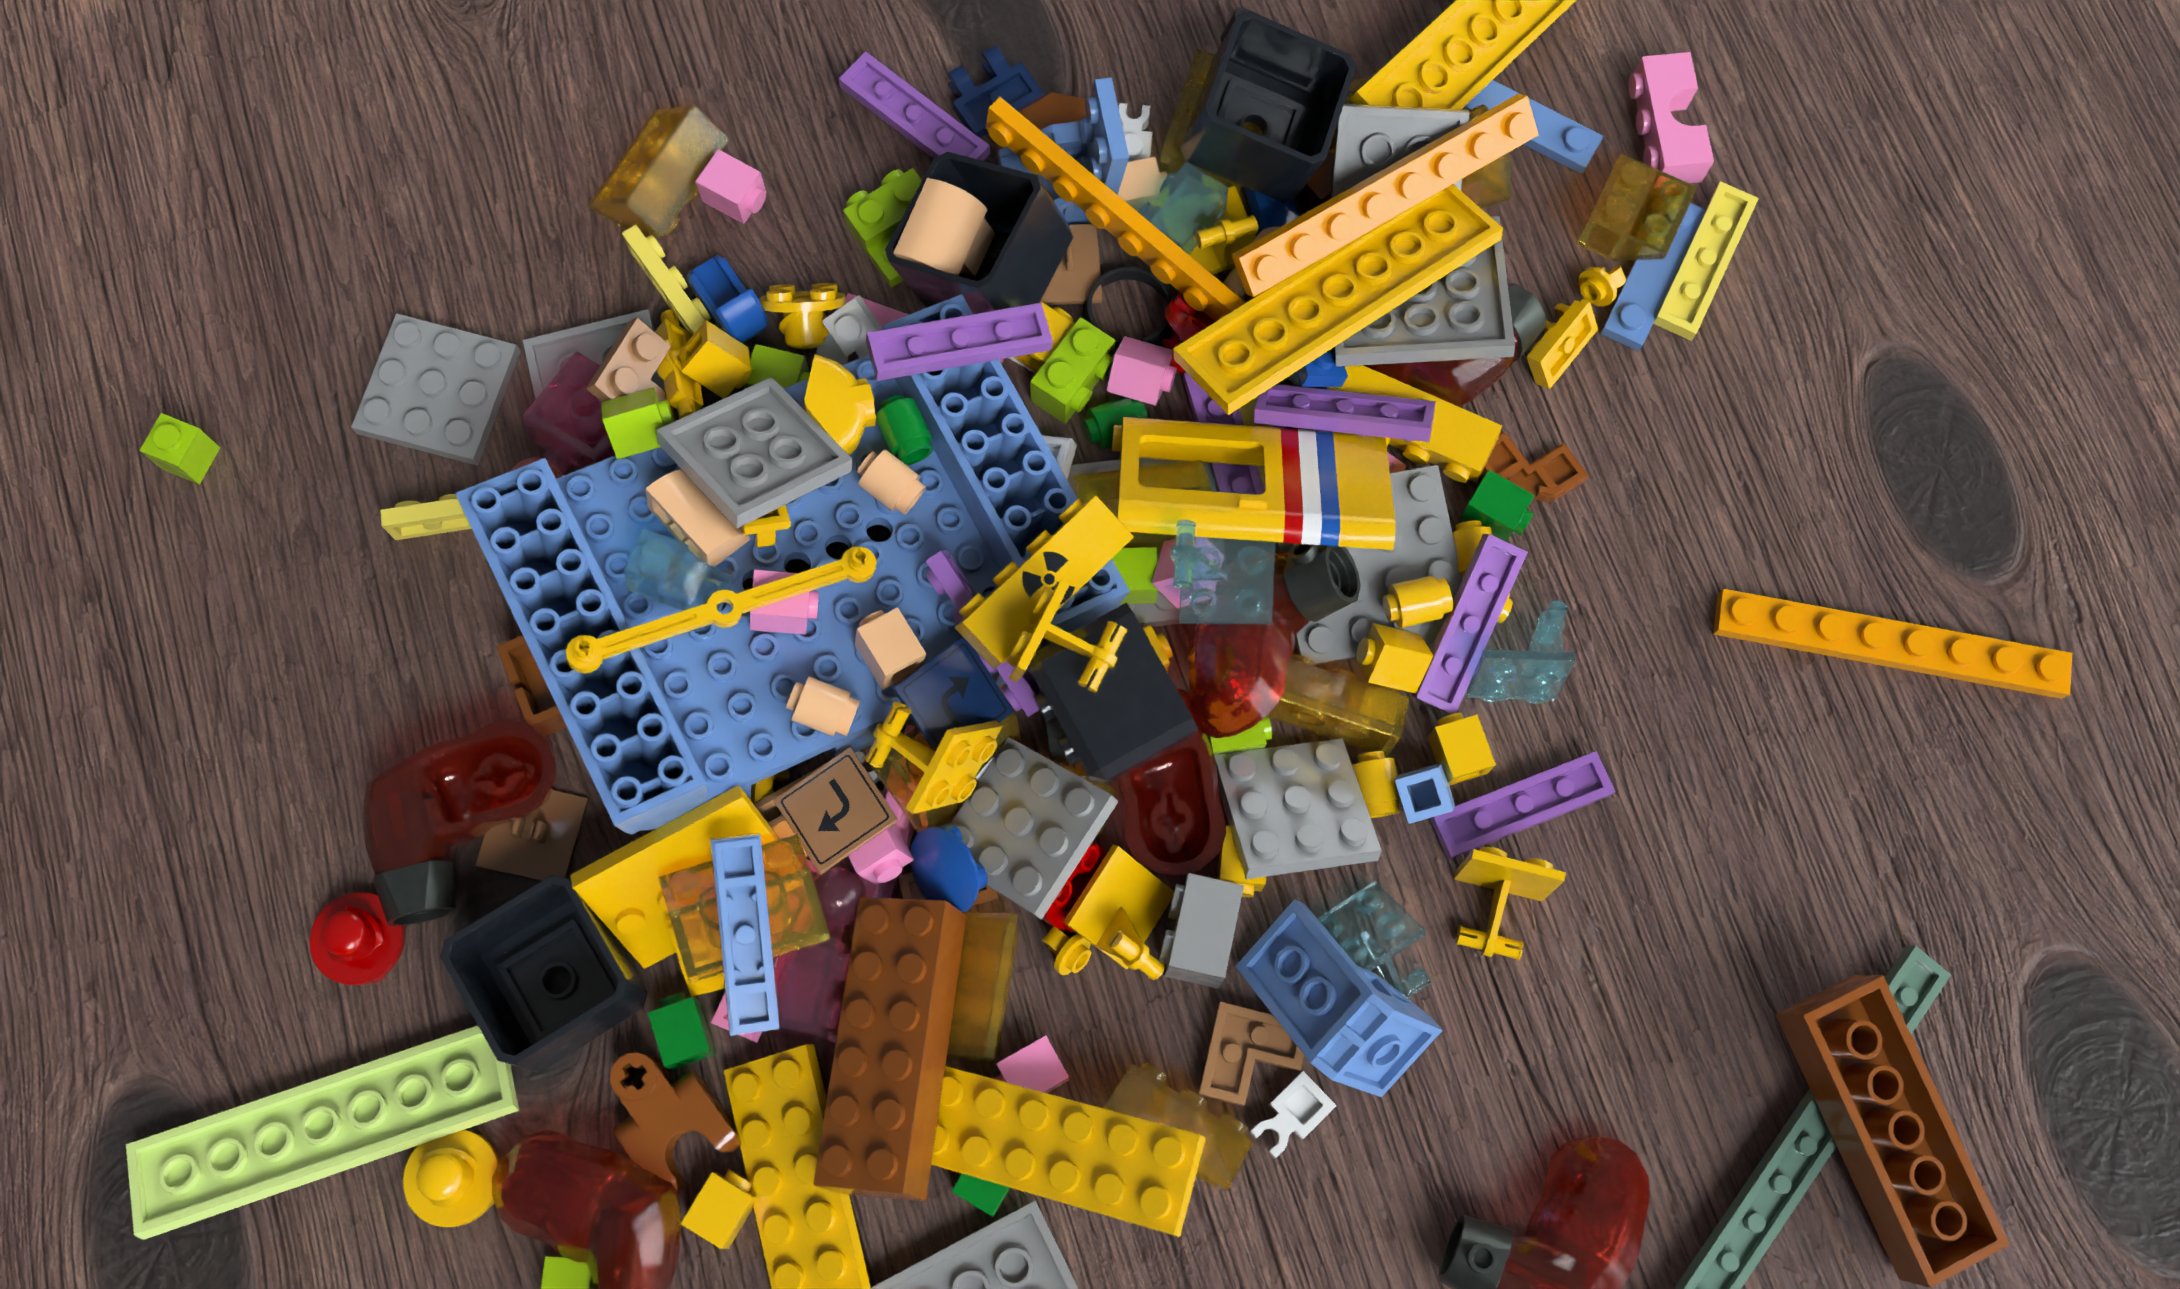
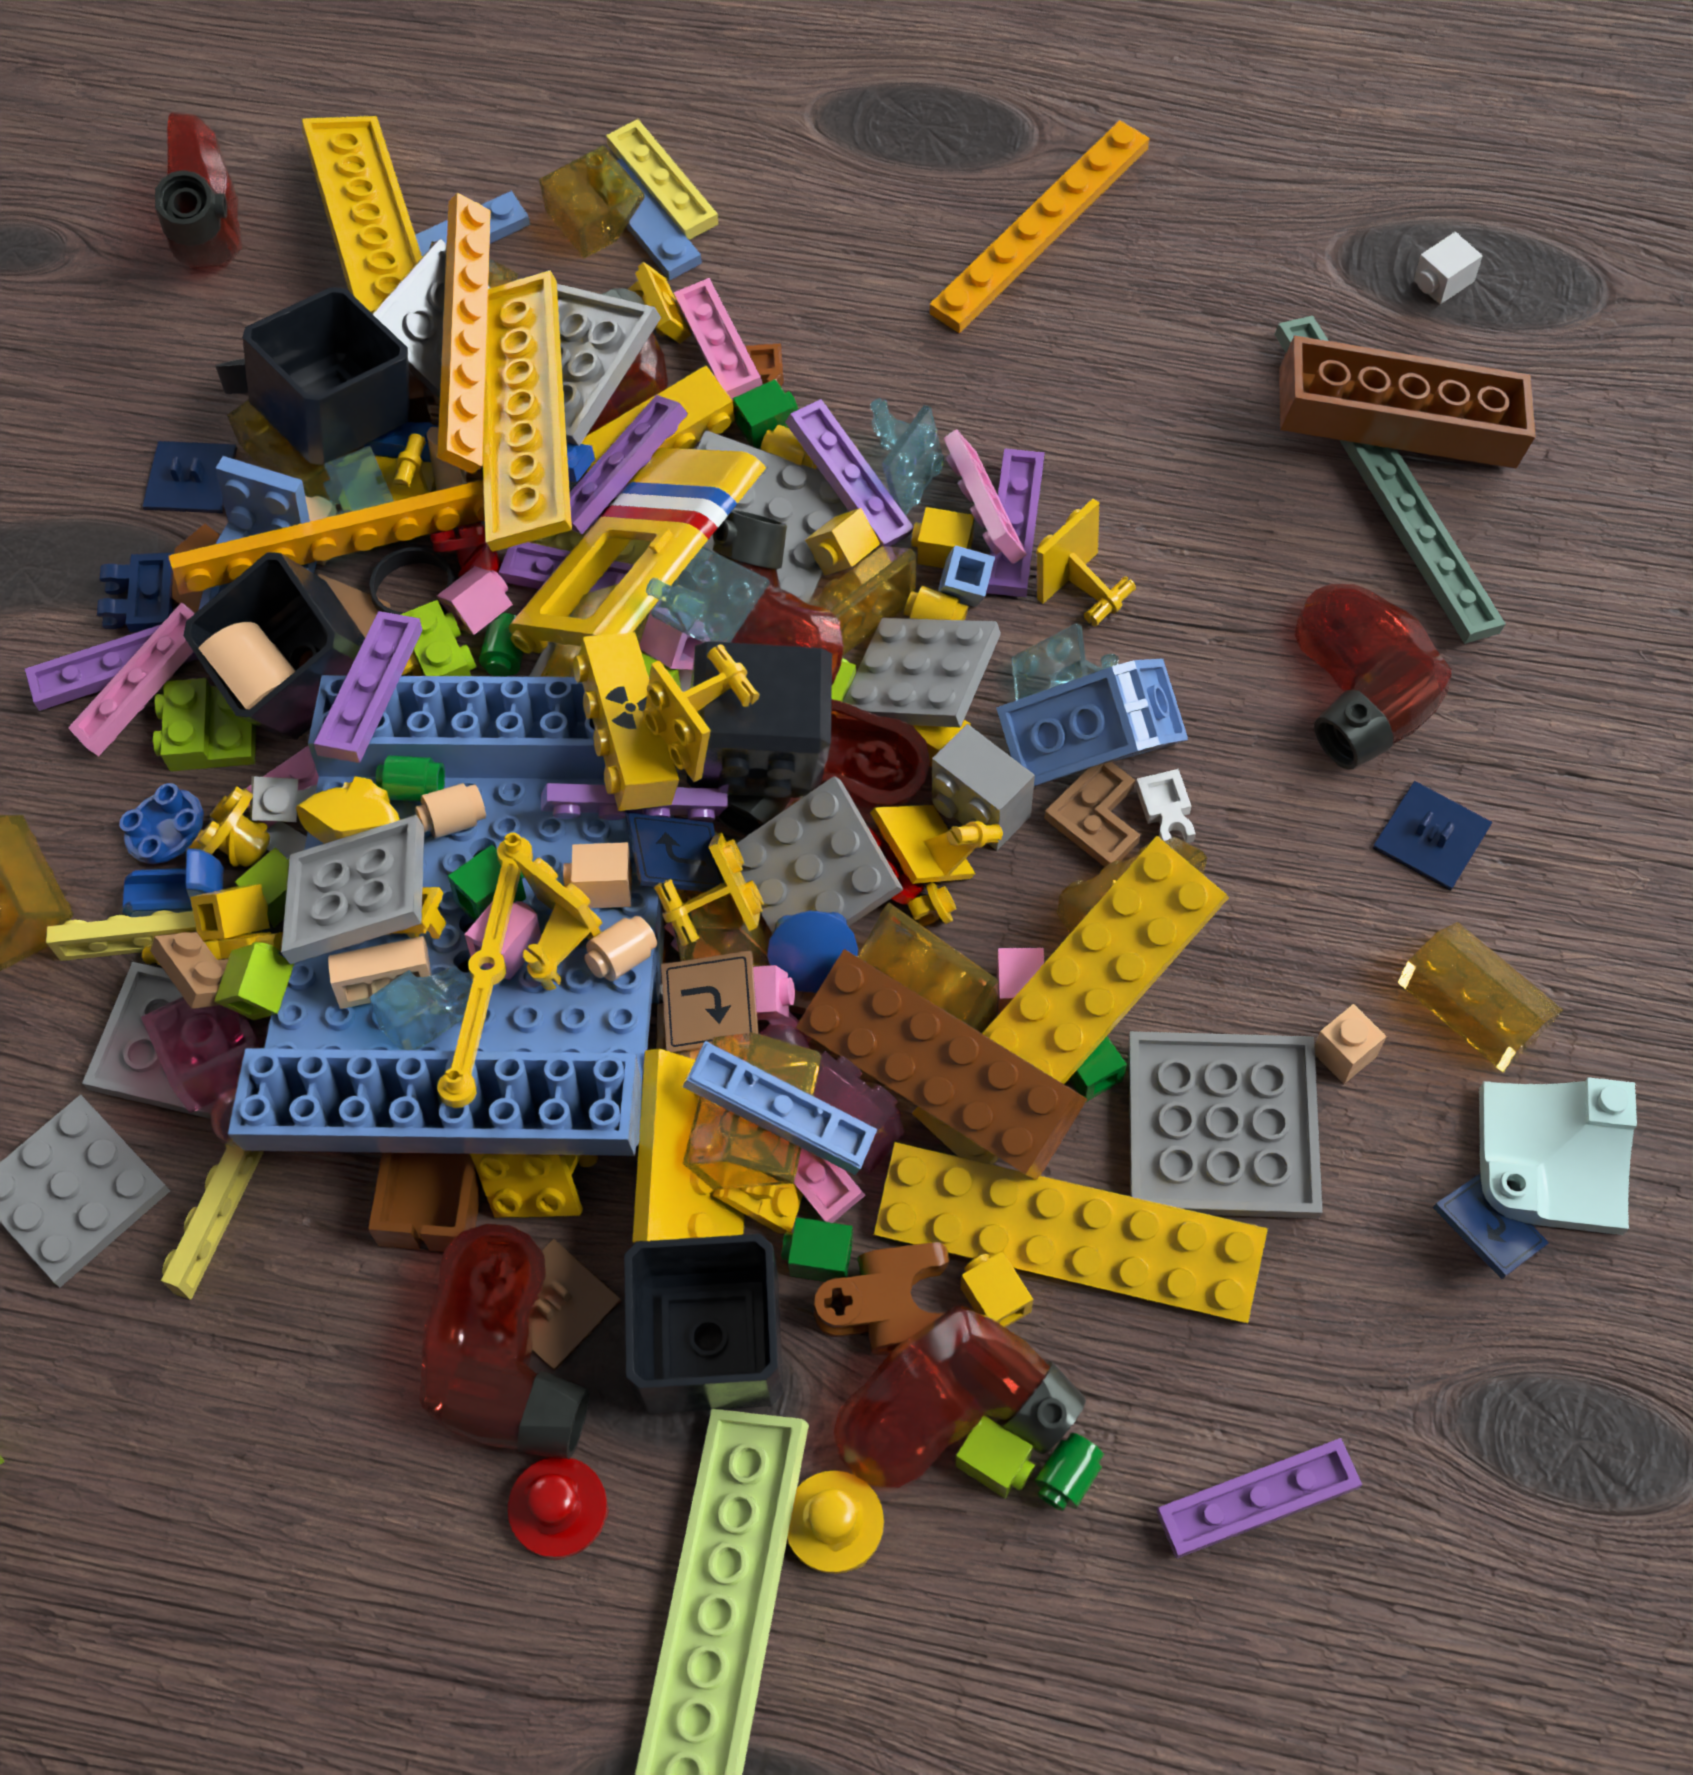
camera: 55 degrees left, 10 degrees down
bright pink brick [695,149,766,224] -> none
yellow brick [1383,575,1453,628] -> none
yellow plate [1578,265,1626,307] -> none
bright pink arch [1628,52,1714,187] -> none
none -> bright pink plate [68,602,195,756]
none -> blue dish [119,783,204,864]
none -> dark blue piece [142,441,237,514]
none -> green brick [448,845,527,922]
none -> yellow plate [513,851,603,990]
none -> bright pink plate [674,278,763,401]
none -> bright pink plate [943,429,1027,564]
none -> white brick [1413,232,1483,304]

